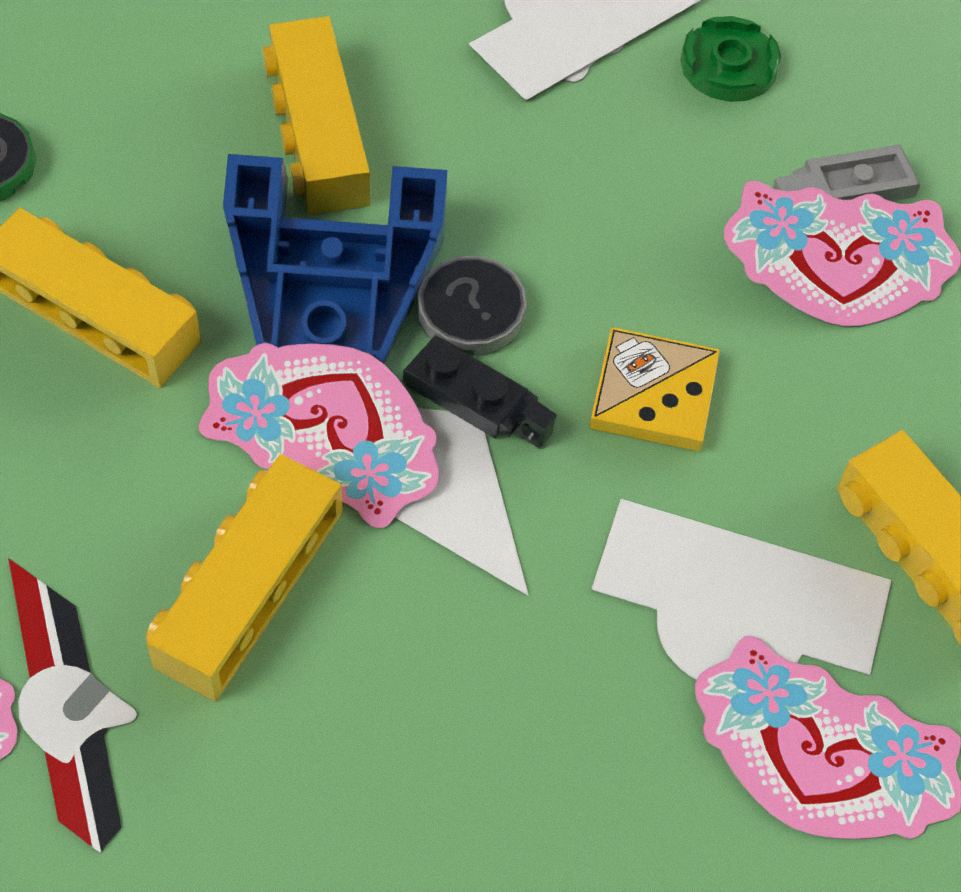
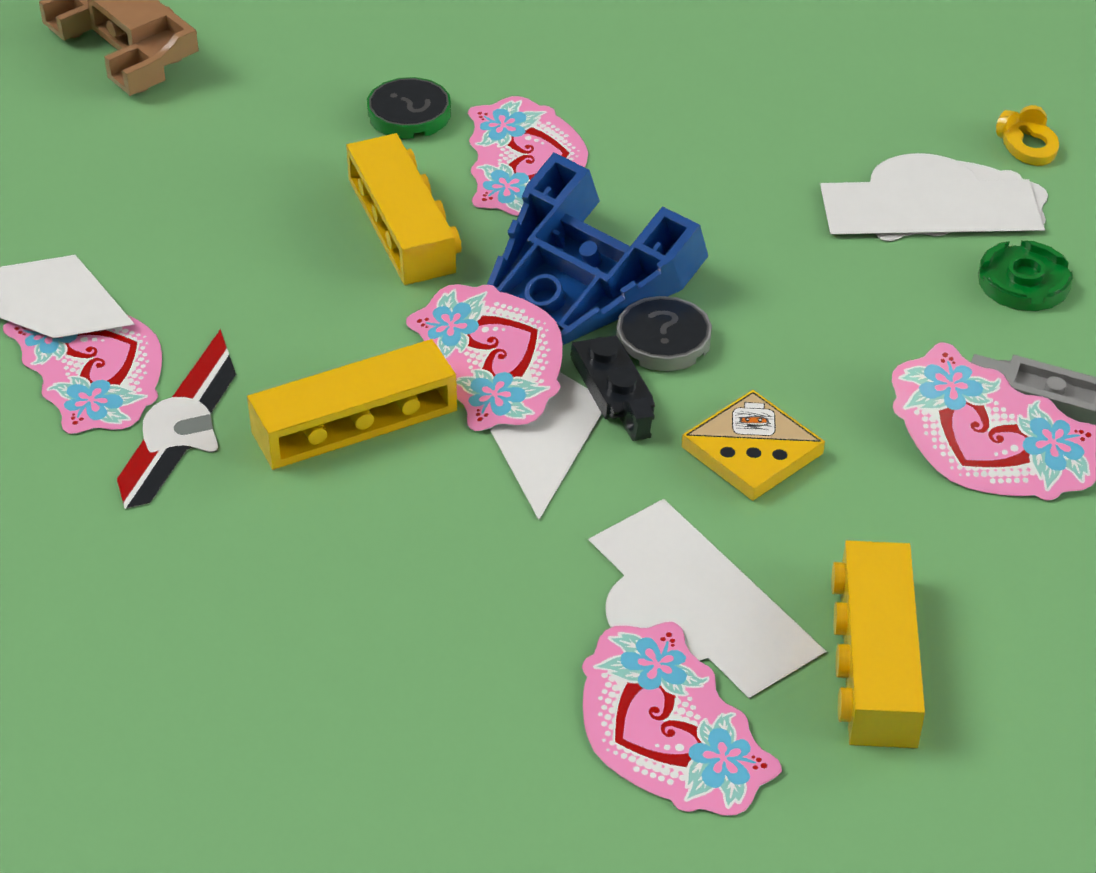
camera: 40 degrees right, 15 degrees down
yellow brick [262,16,370,215] -> none
none -> sticker [468,96,588,216]

